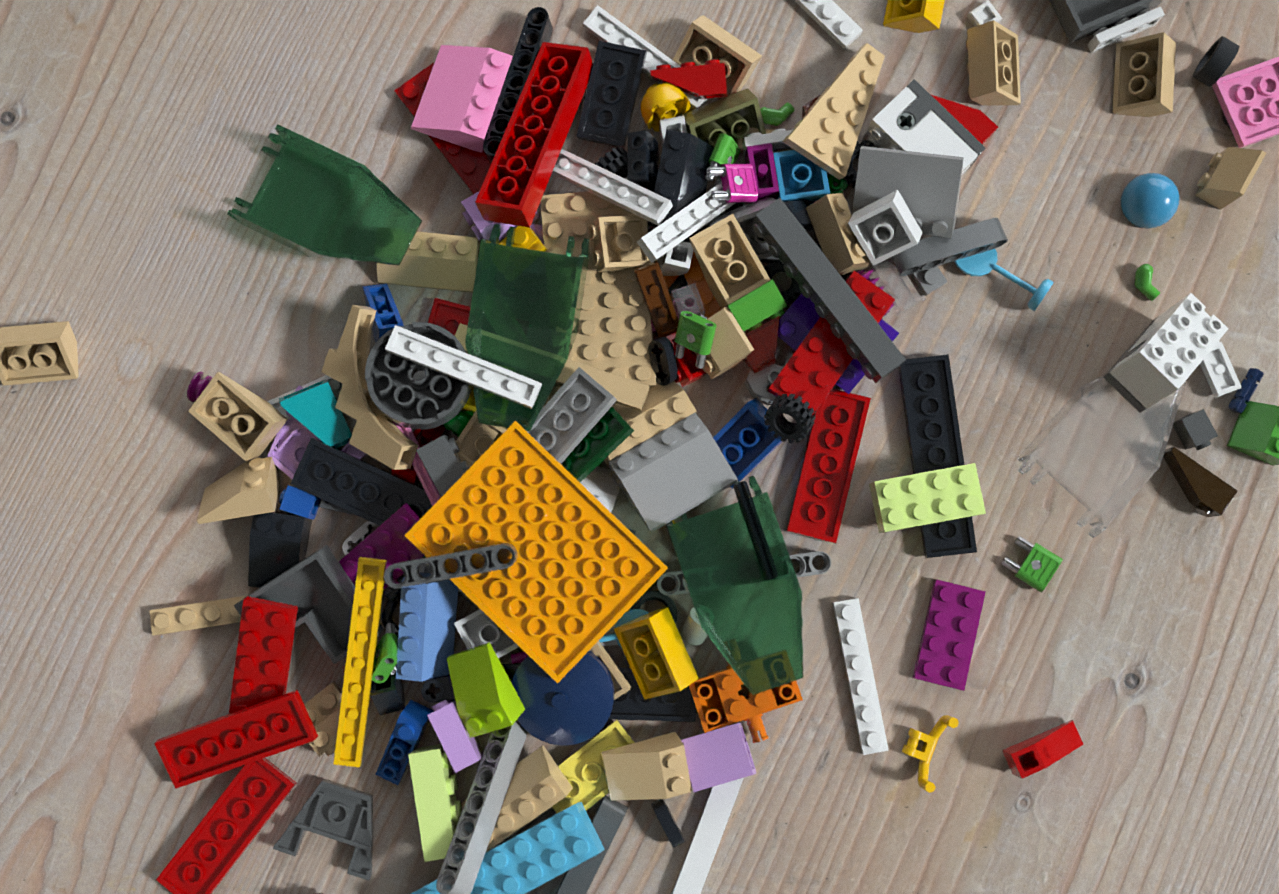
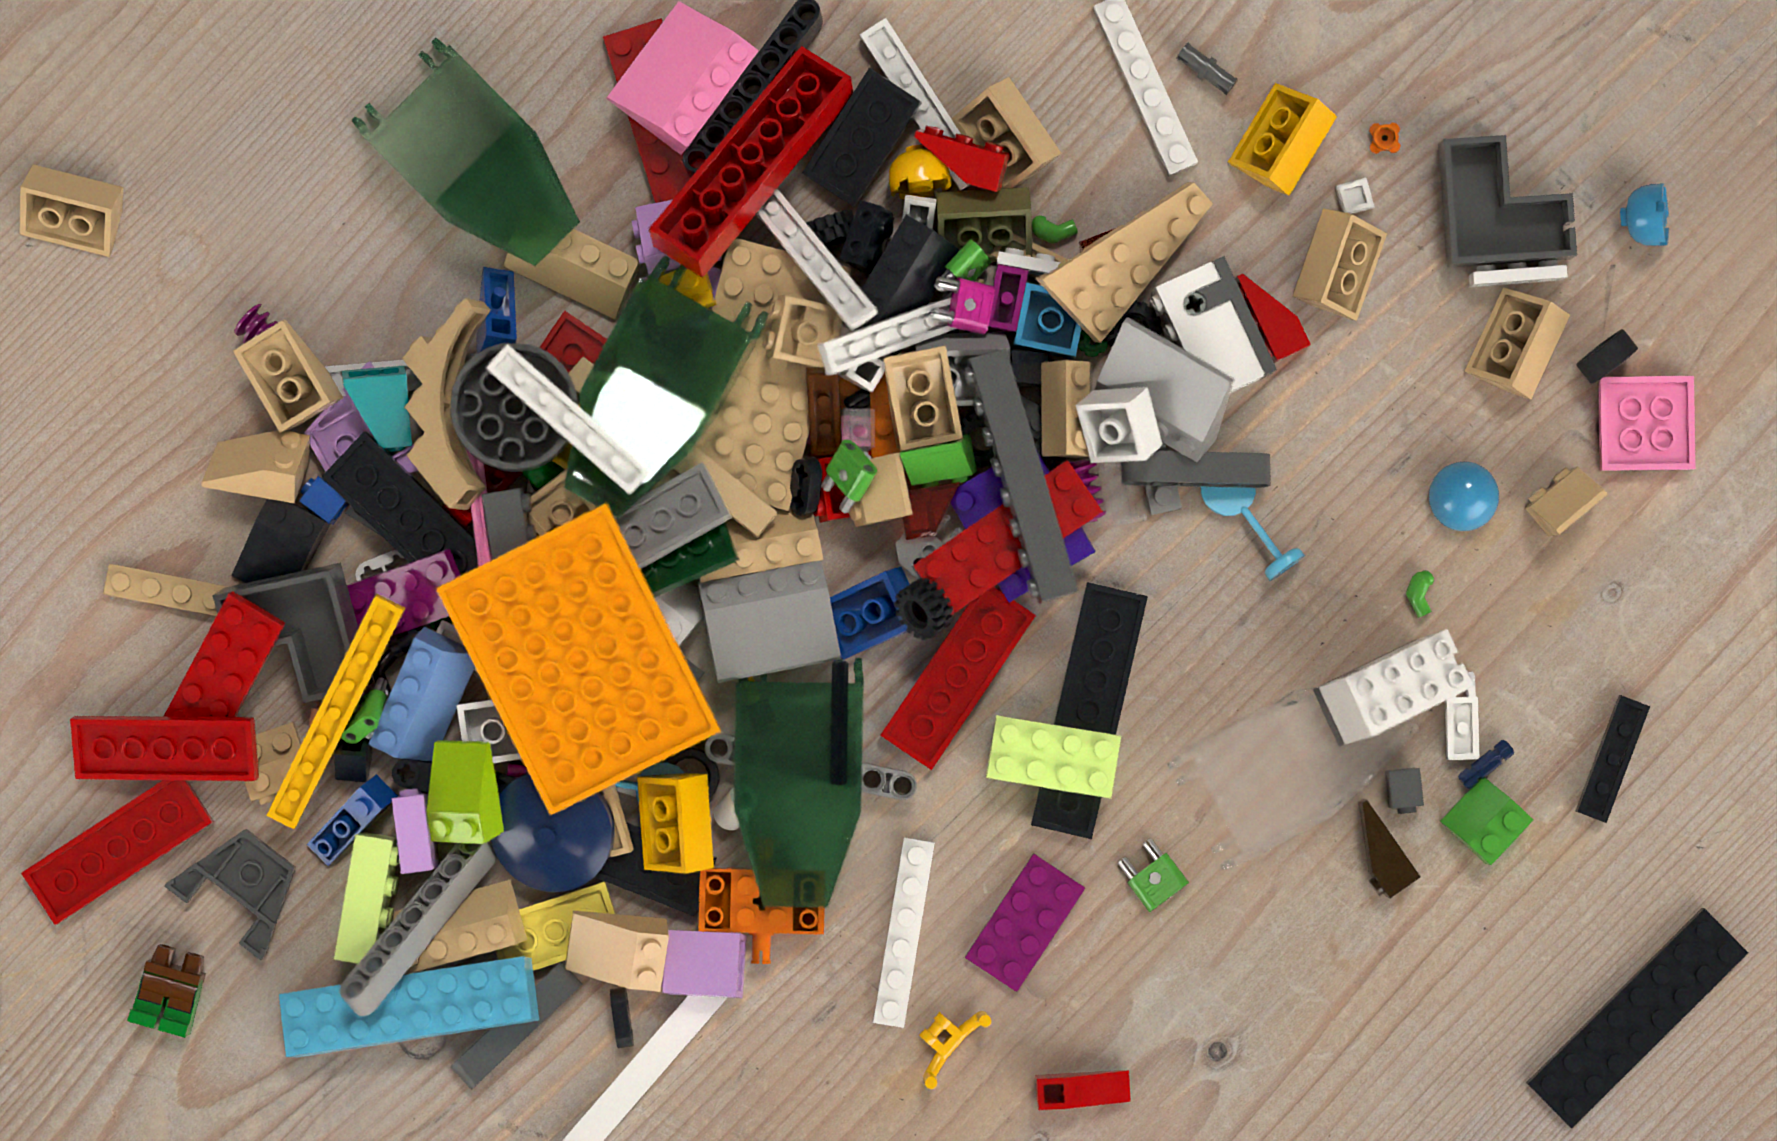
camera: 20 degrees right, 5 degrees up
dark grey beam [384,543,518,588] -> none

